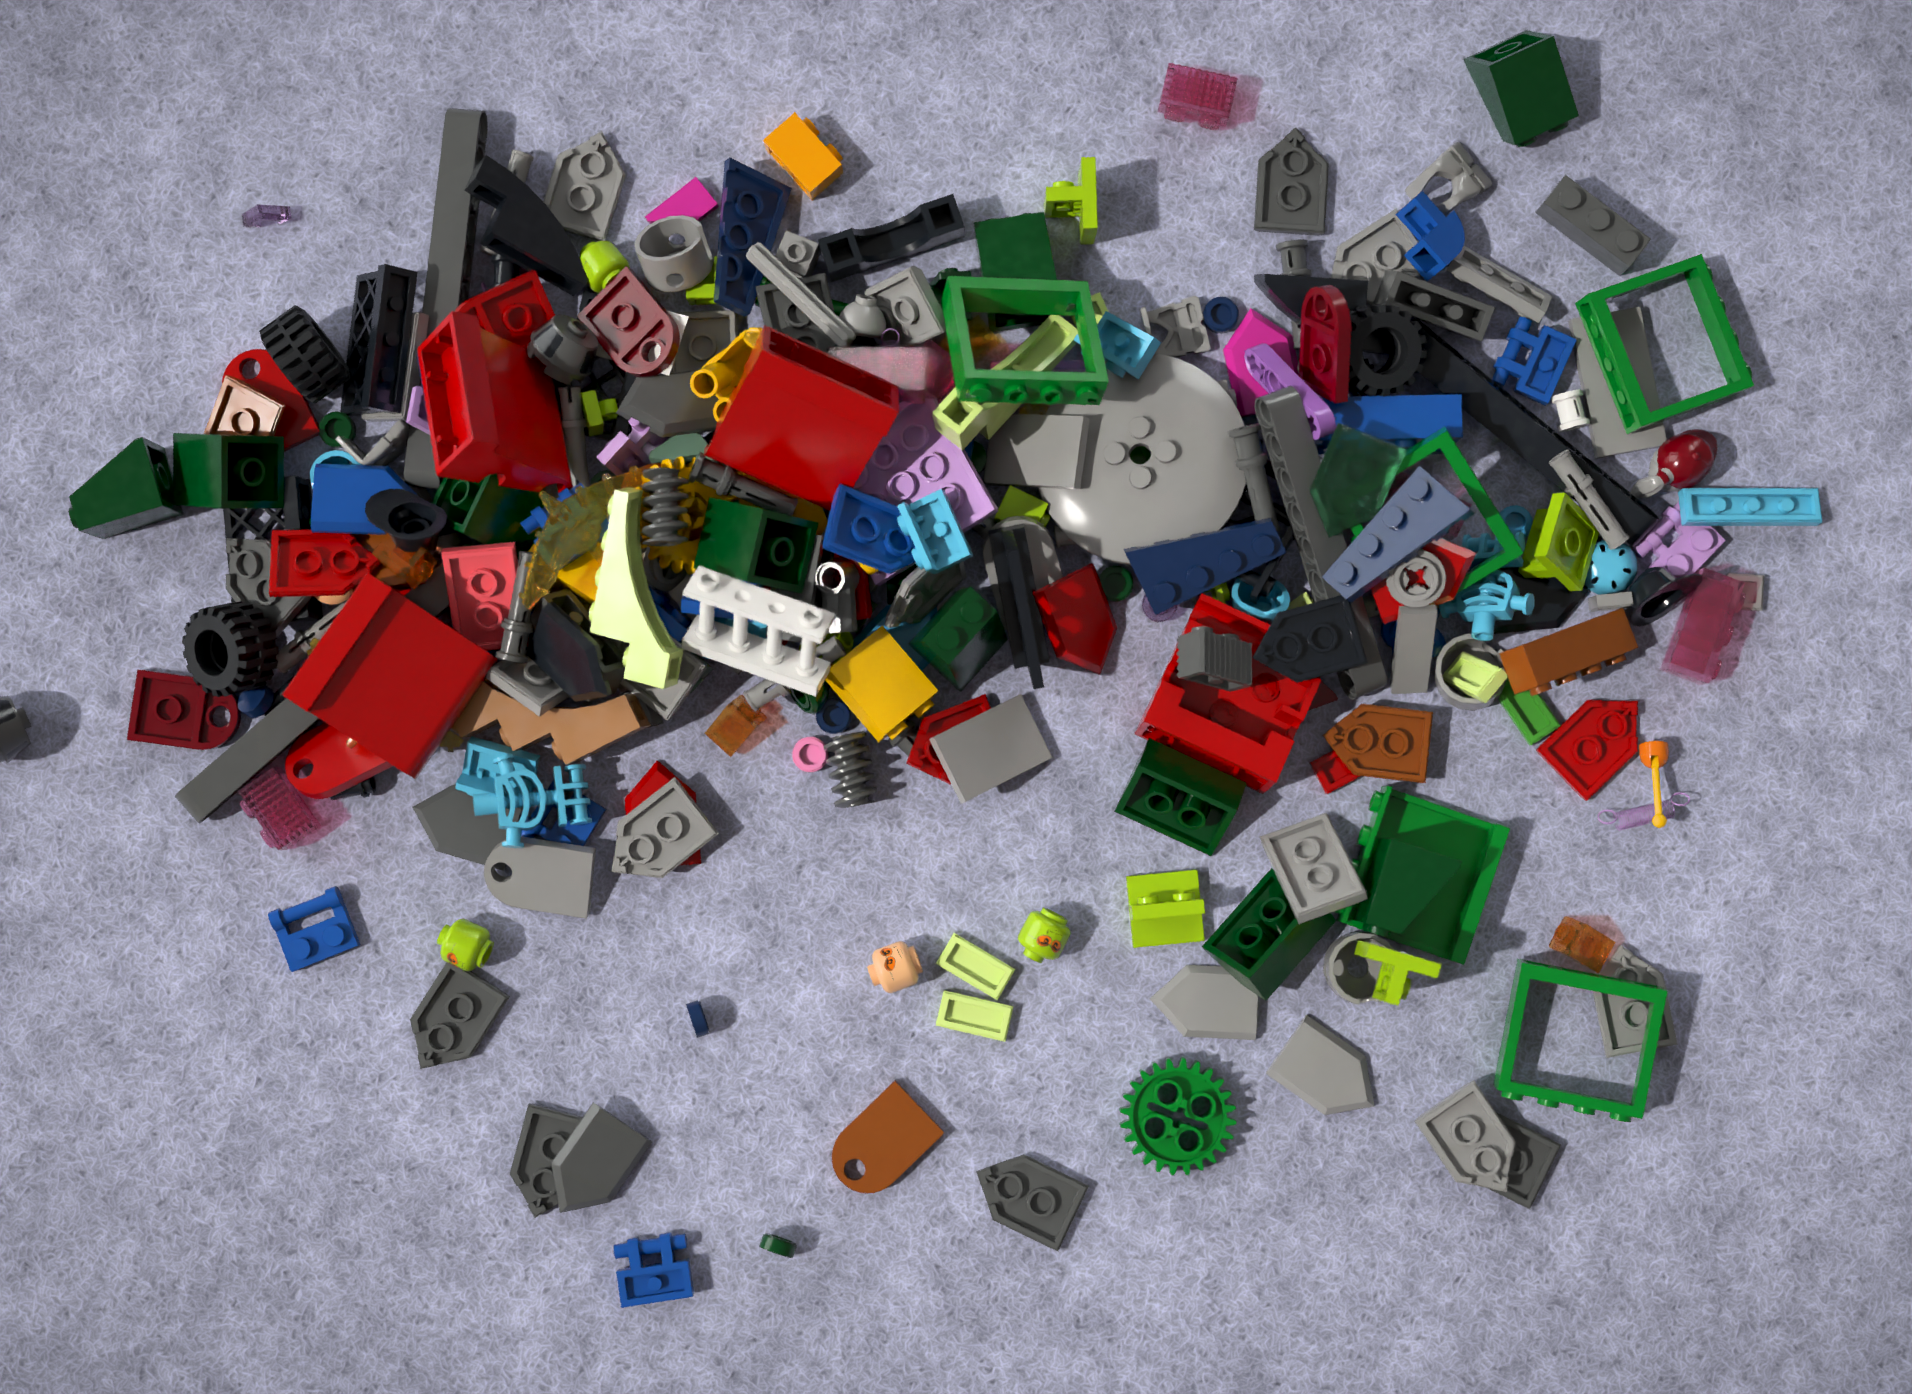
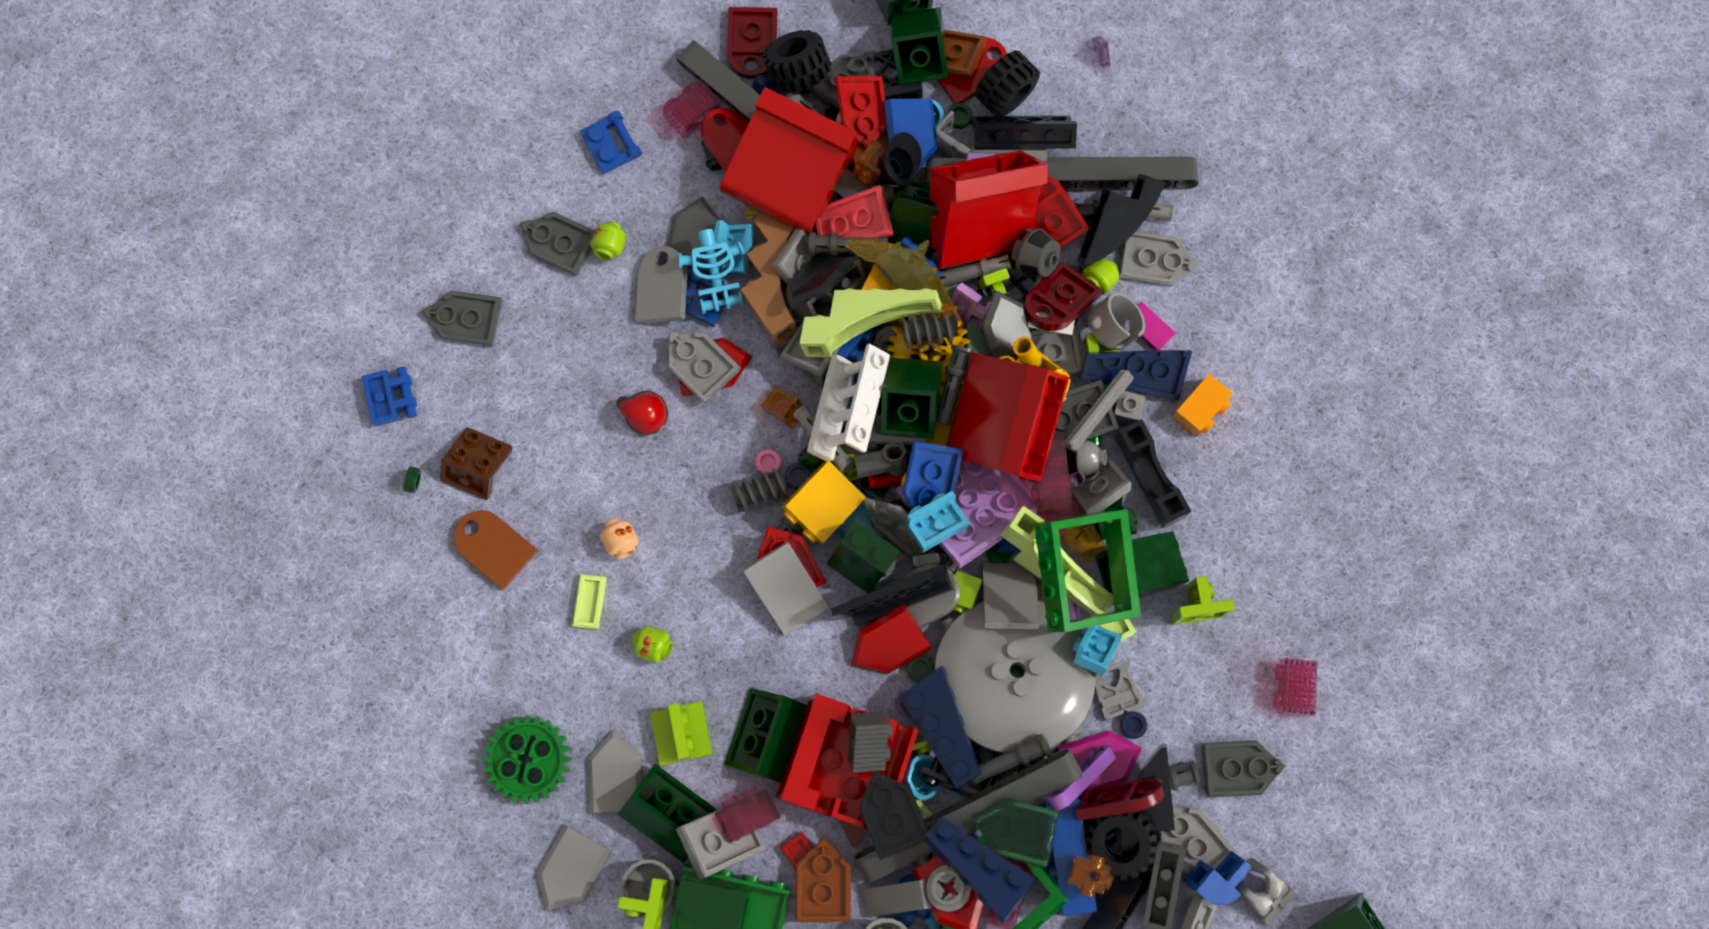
camera: 80 degrees right, 10 degrees down
dark grey tile [551,1102,652,1213] -> none
dark blue tile [686,1000,710,1038] -> none
yellowish green tile [936,933,1015,1000] -> none
dark grey tile [976,1154,1089,1251] -> none
none -> reddish brown bracket [440,427,512,500]
none -> red piece [616,390,668,435]
none -> clear pink brick [715,787,781,843]
none -> light grey tile [912,552,940,570]
none -> clear orange brick [1067,854,1113,898]

